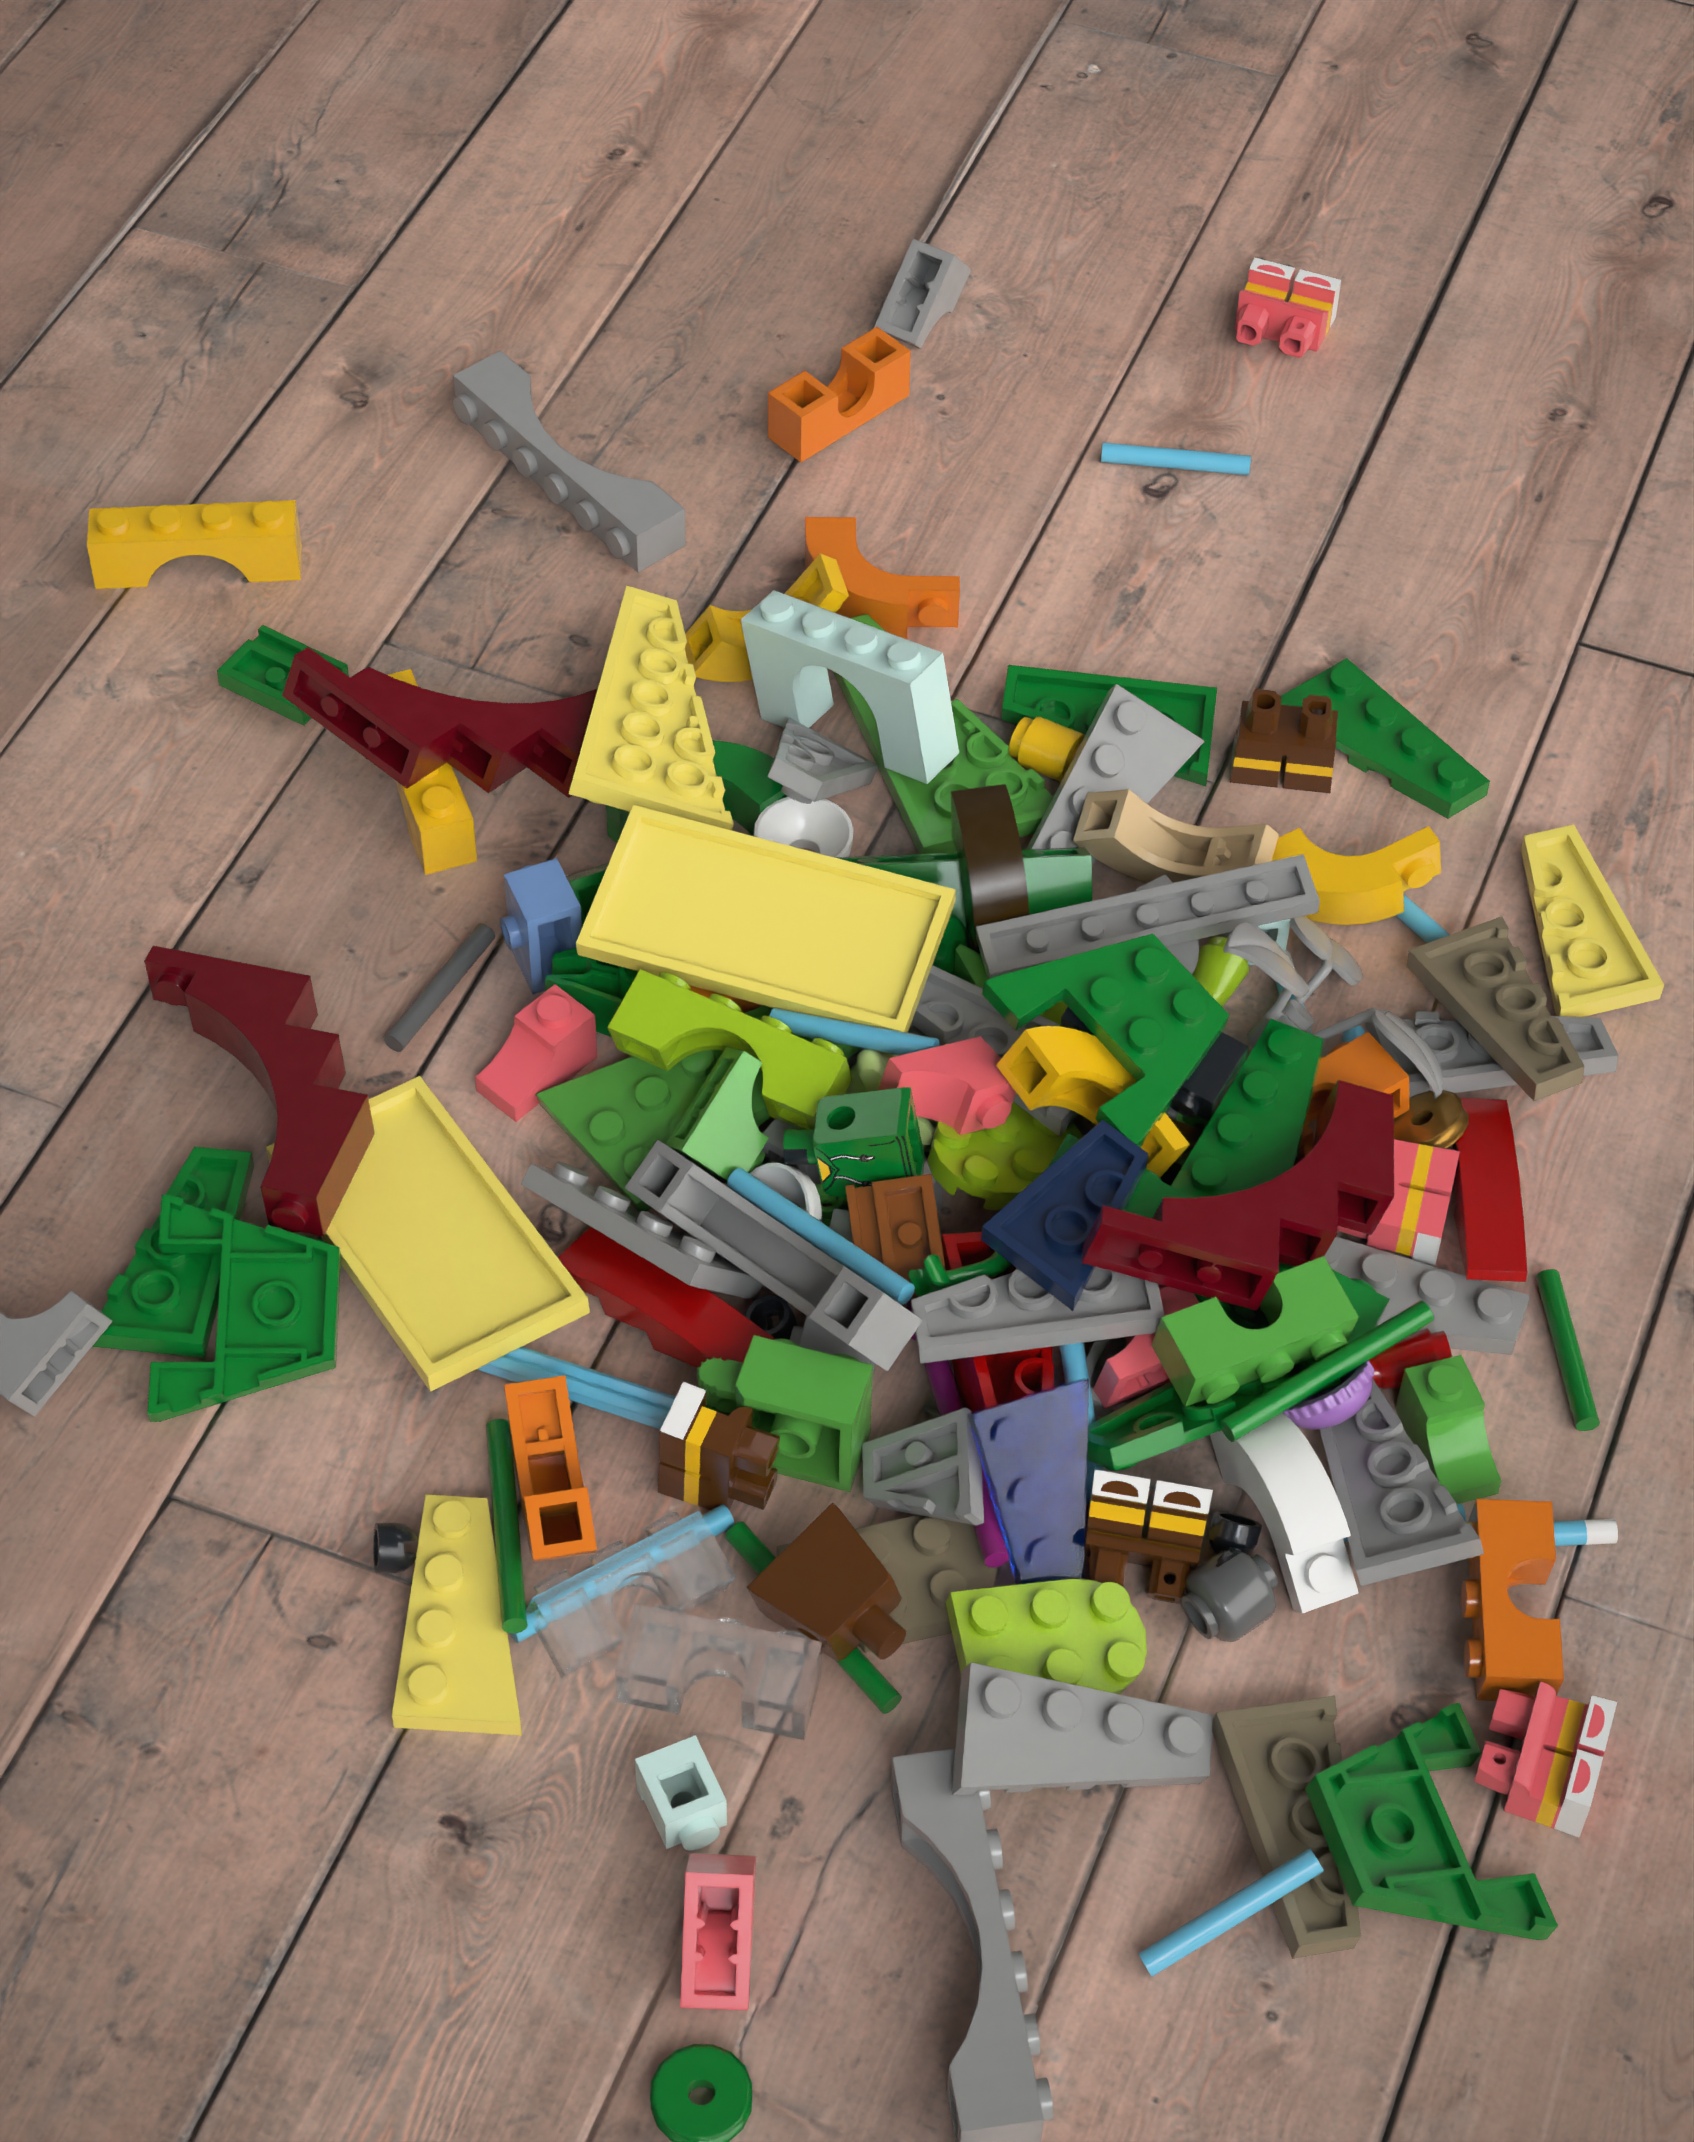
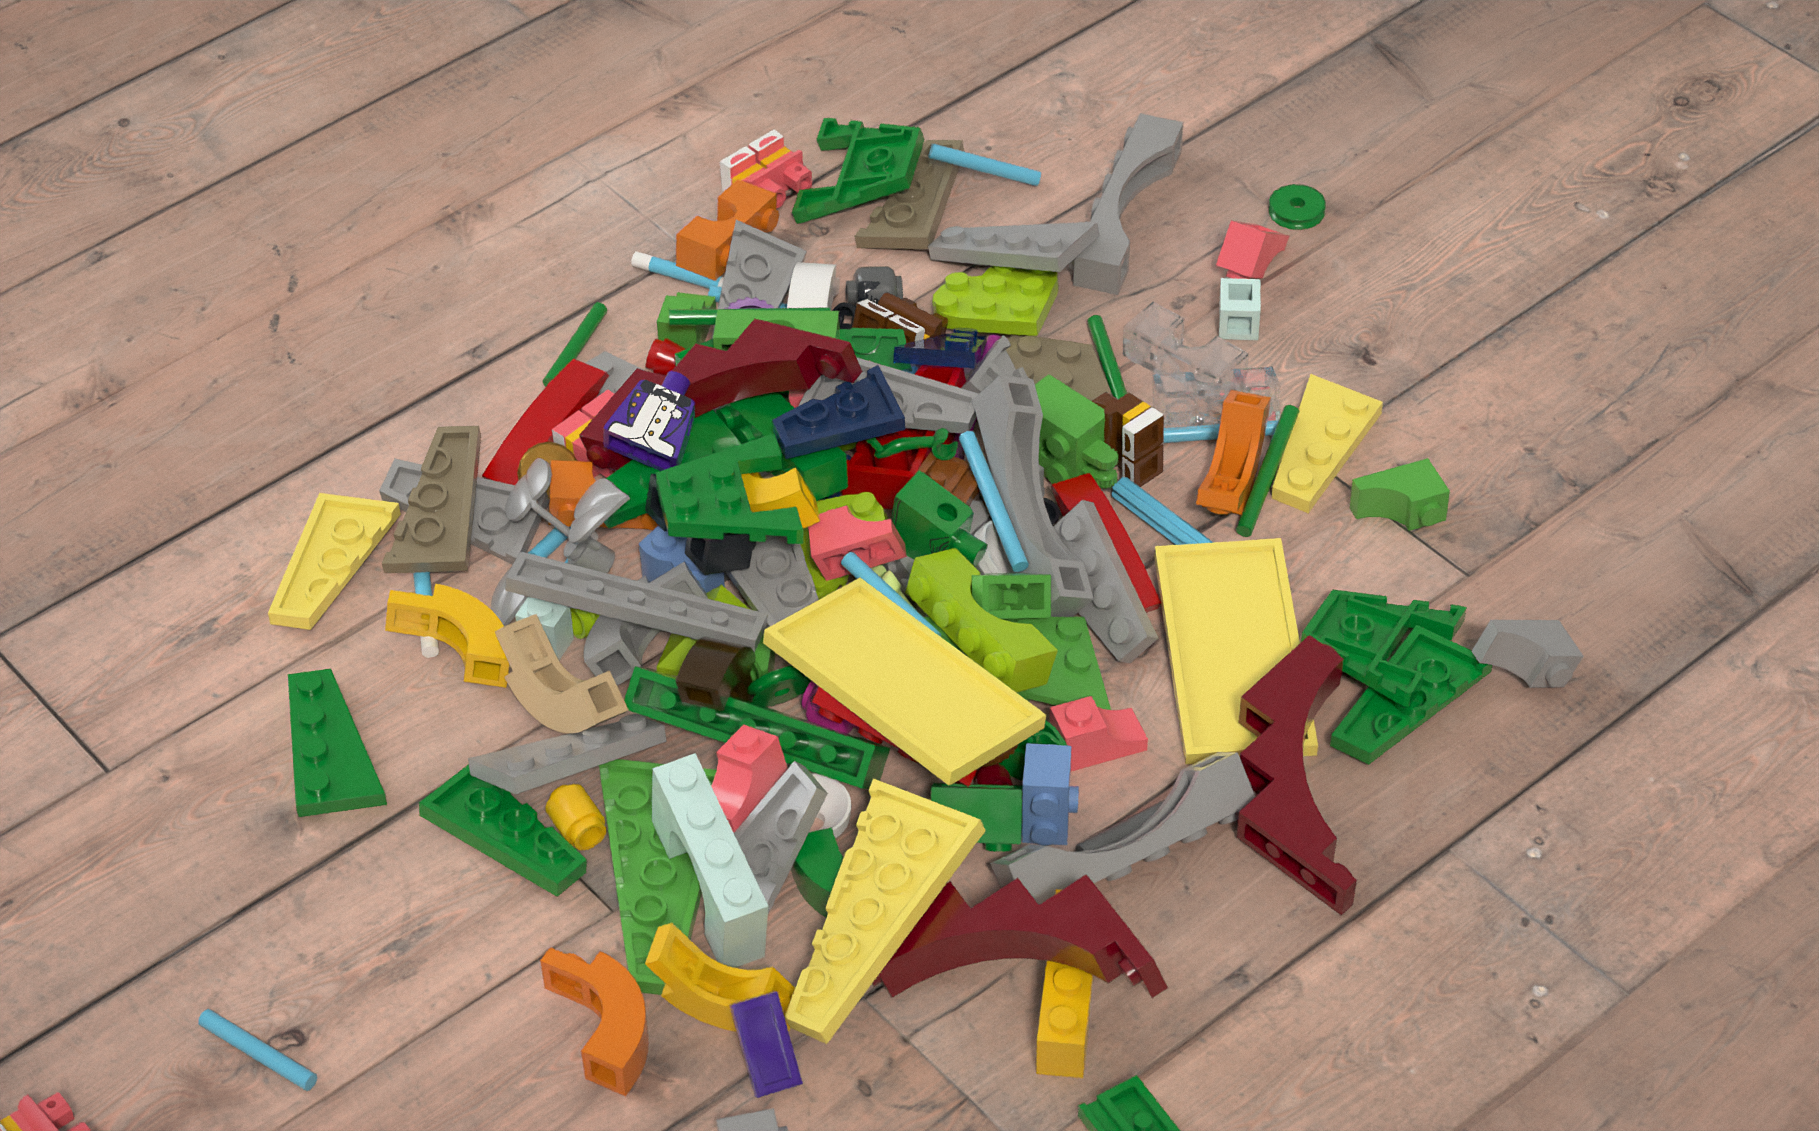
camera: 150 degrees left, 5 degrees down
black hinge [373,1523,418,1573] -> none
reddish brown torso [747,1502,906,1661] -> none
reddish brown hips [1230,689,1338,793] -> none
none -> torso [603,371,695,471]
none -> coral arch [711,725,788,833]
none -> dark purple tile [729,991,803,1098]
none -> light grey arch [991,752,1255,905]
none -> bright green arch [1350,458,1450,531]

